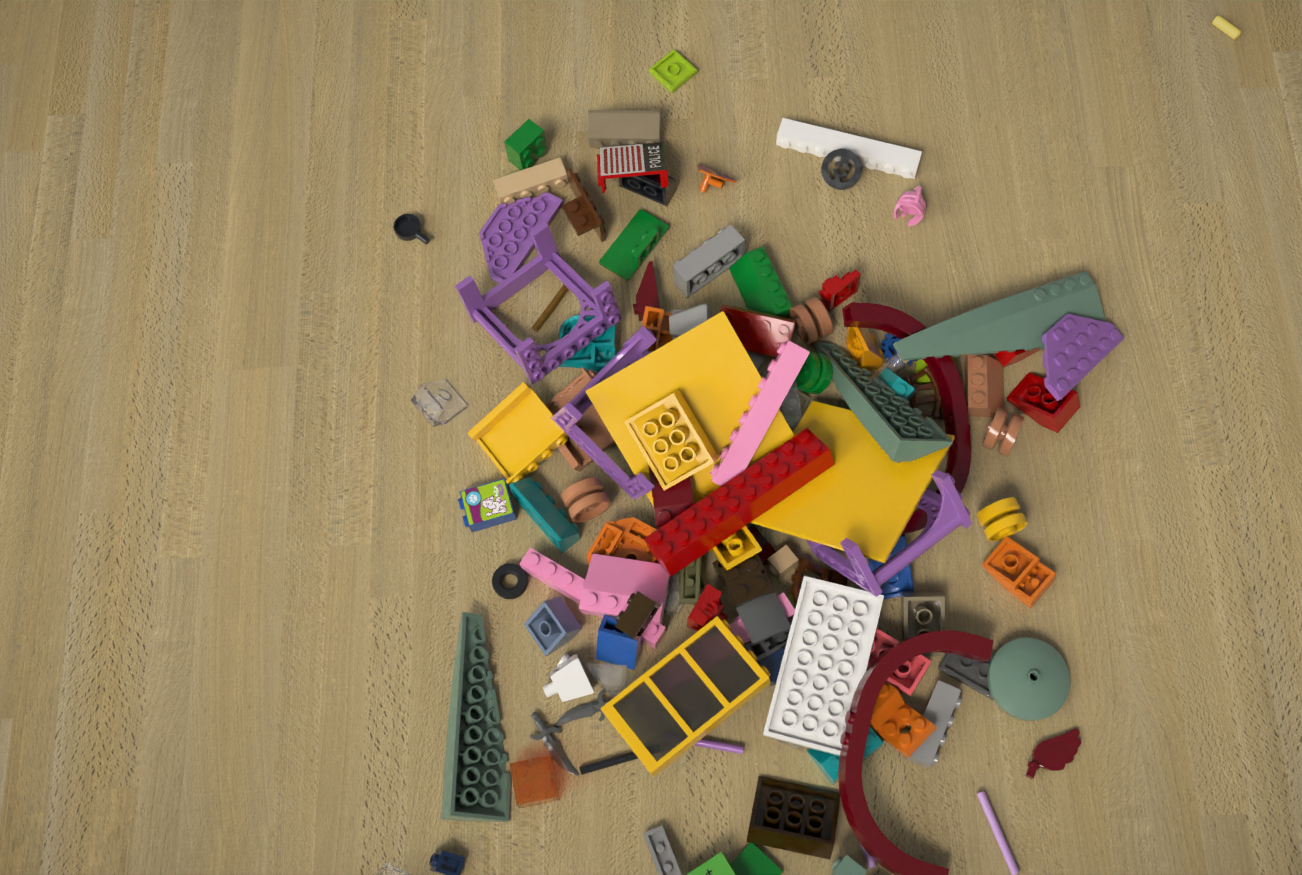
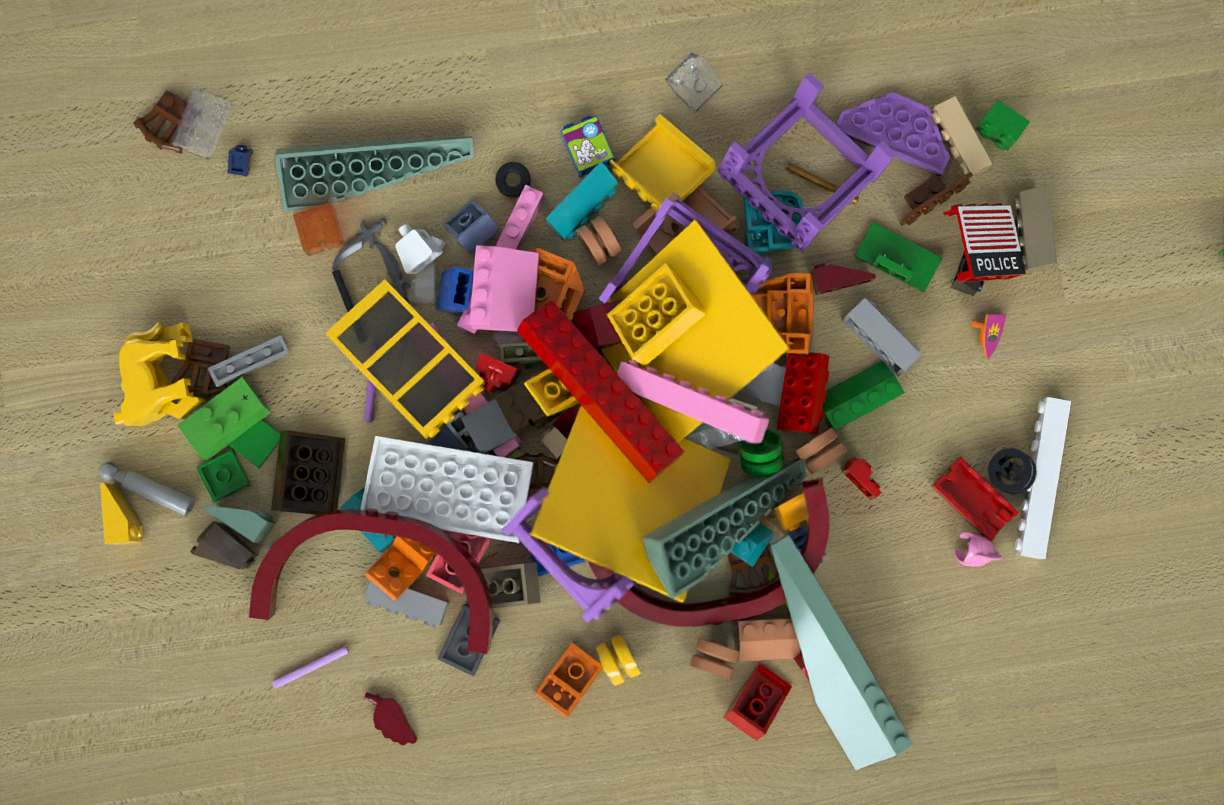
camera: 80 degrees right, 15 degrees up
black piece [393,214,430,244] -> none
dark brown slope [615,591,661,641] -> none
lime tile [649,49,698,93] -> none
light grey piece [669,304,712,340] -> none
sand green dish [987,638,1070,721] -> none
medium lavender plate [1042,314,1124,401] -> none
none -> red piece [931,456,1019,542]

